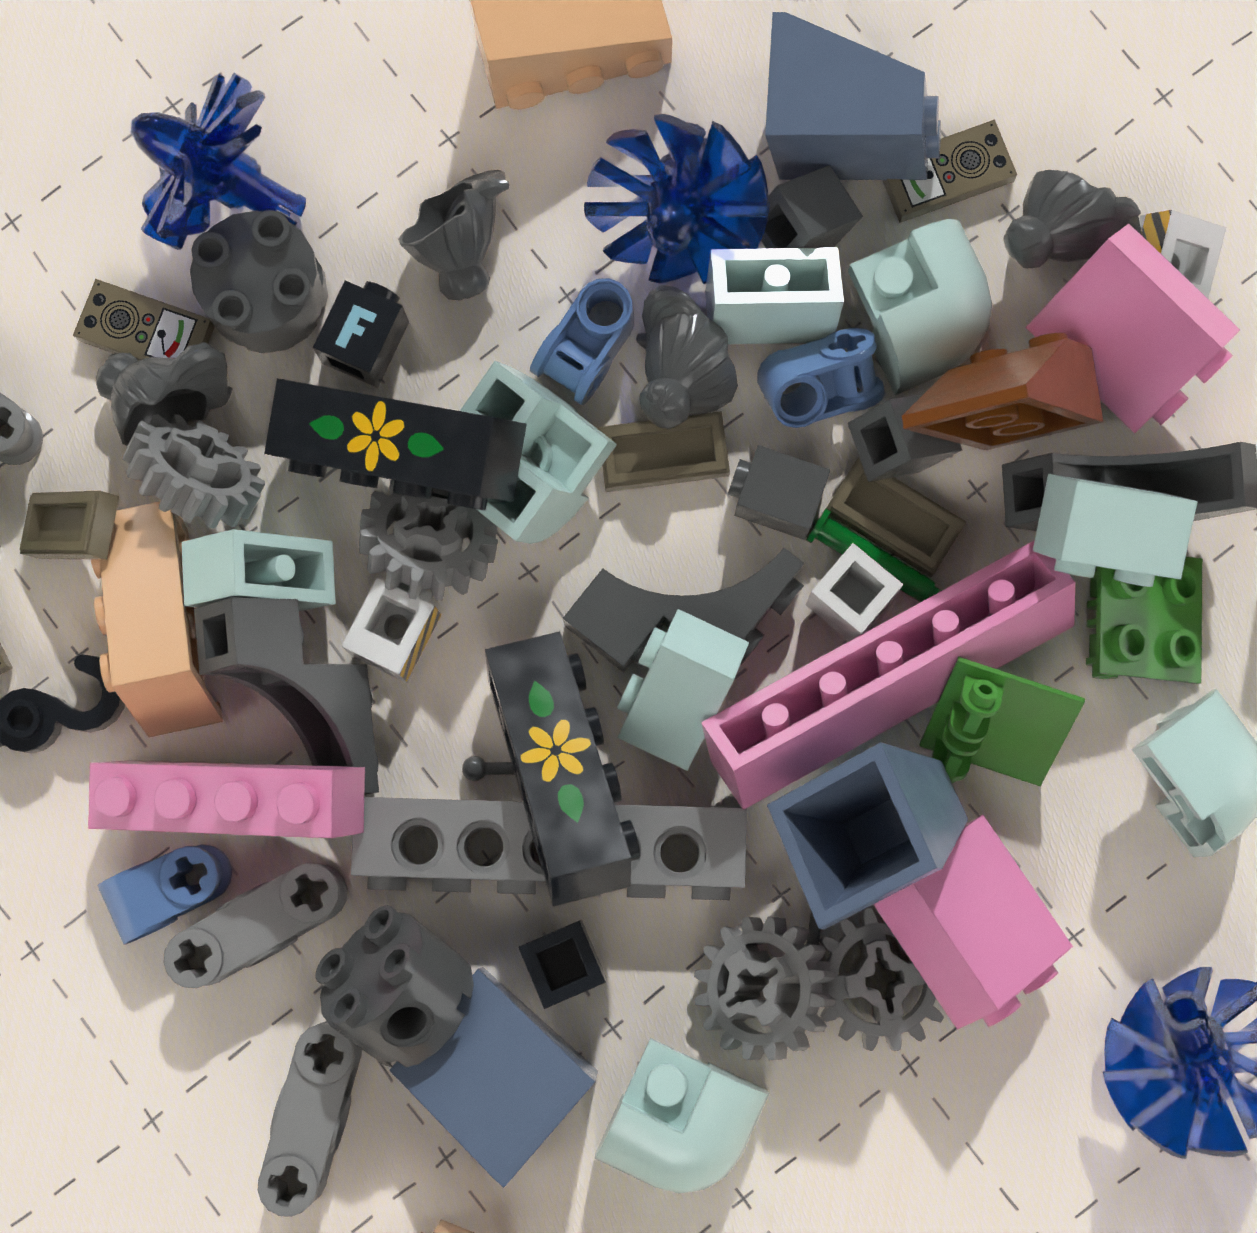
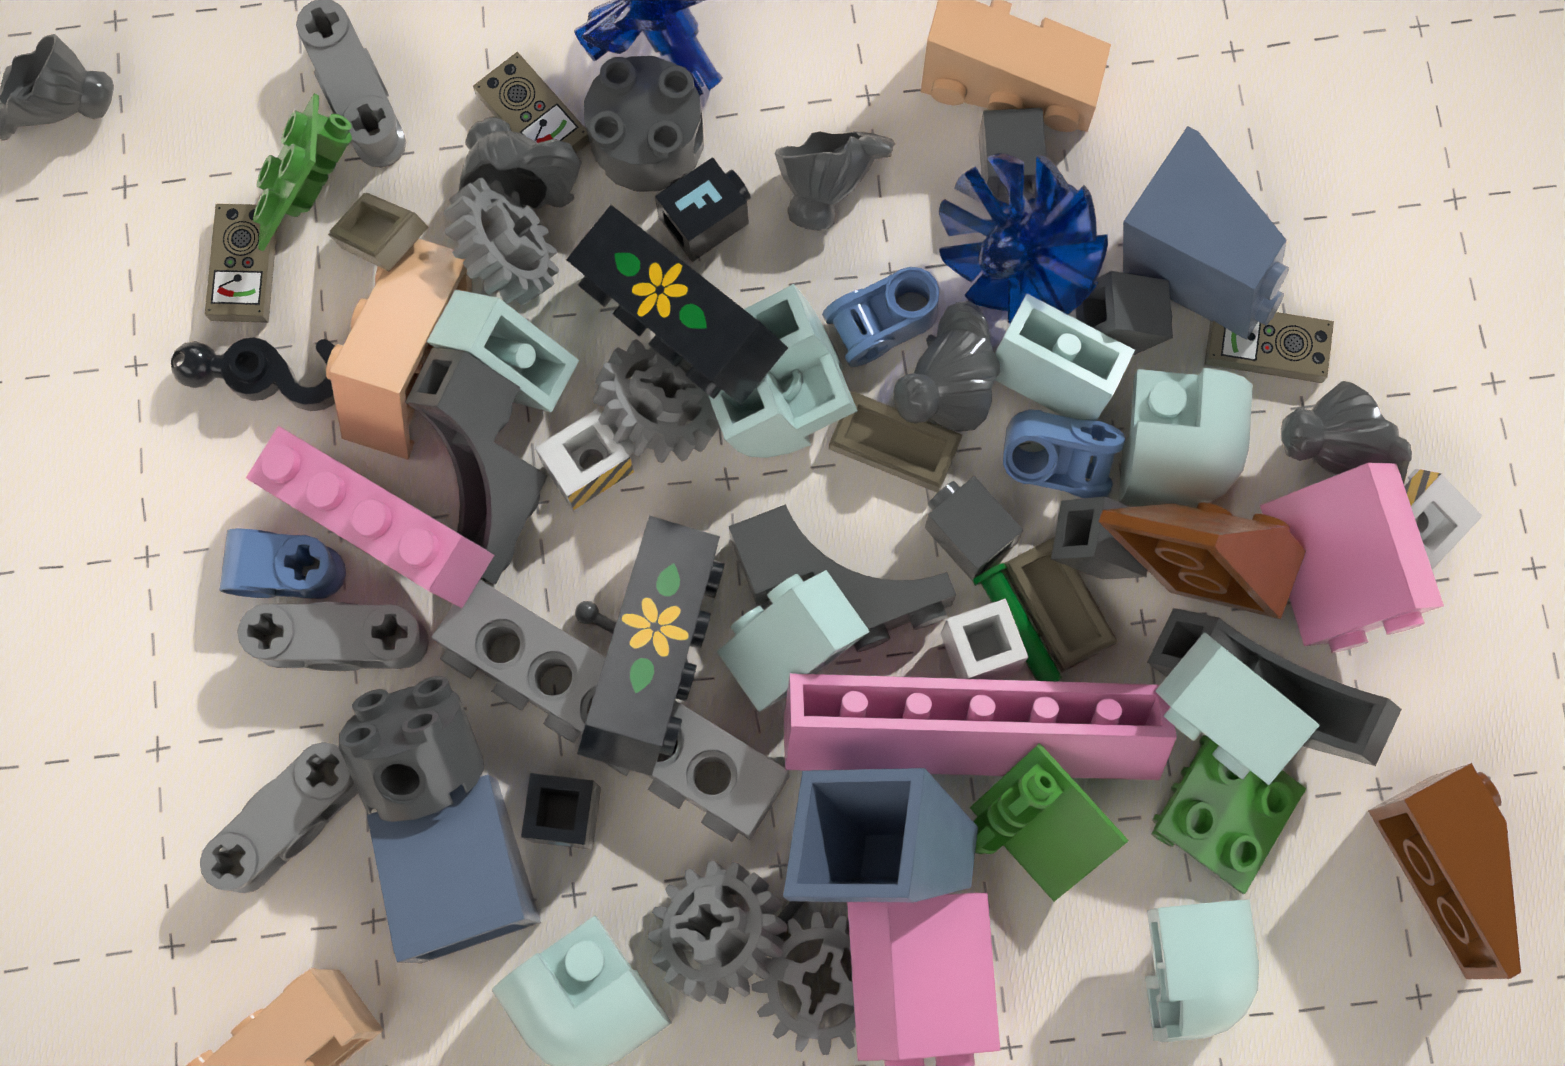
camera: 30 degrees right, 5 degrees down
none -> dark grey brick [978,108,1048,205]

